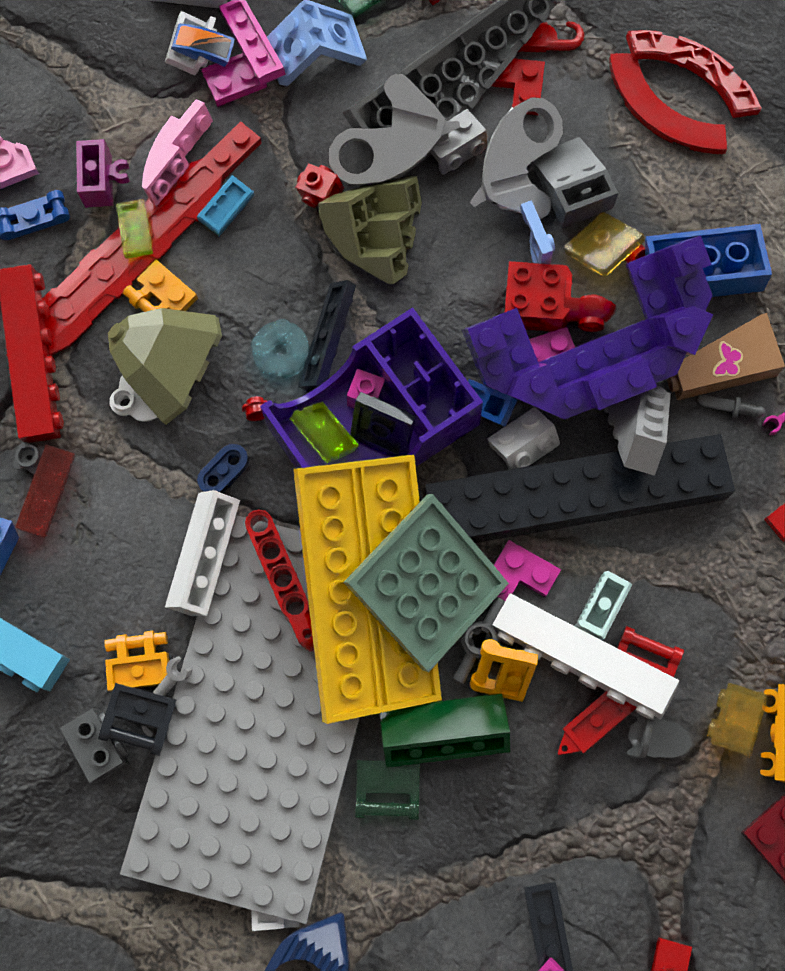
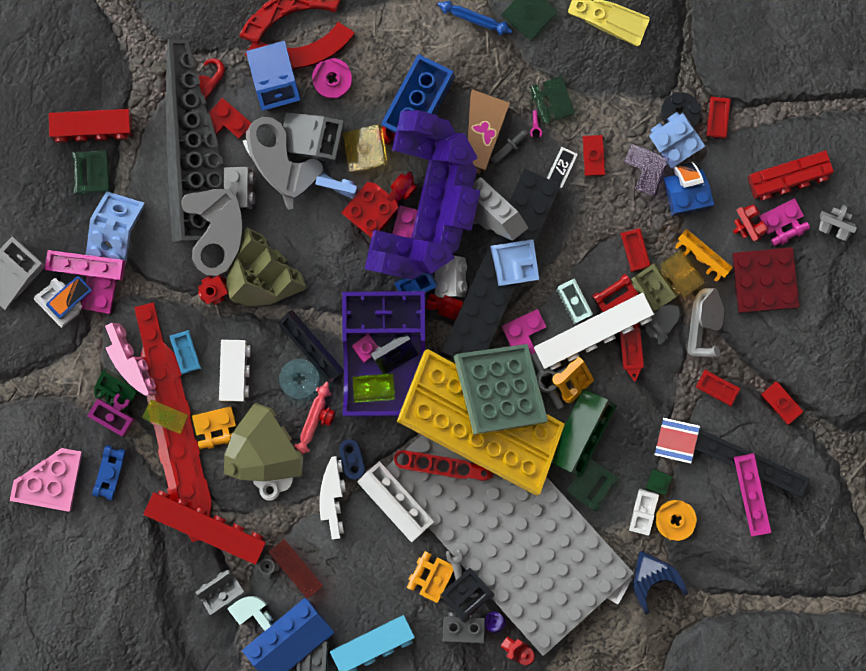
camera: 60 degrees left, 10 degrees up
none -> dark green plate [94,368,138,412]
none -> white brick [219,340,251,402]
none -> slope [246,41,301,111]
none -> coral wheel [294,382,332,455]
none -> dark pink plate [312,58,352,99]
none -> white slope [320,456,346,539]
none -> red plate [425,294,463,321]
none -> dark purple tile [484,612,506,633]
none -> light blue plate [490,240,539,286]
none -> red hips [501,637,535,665]
none -> sticker [547,147,578,188]
none -> red tile [620,228,651,272]
none -> white slope [629,489,659,535]
none -> olive bracket [631,263,678,312]
none -> dark green plate [646,469,672,495]
none -> sticker [655,418,700,463]
none -> light orange plate [655,500,697,541]
none -> light grey piece [688,288,724,357]
none -> red plate [695,370,741,407]

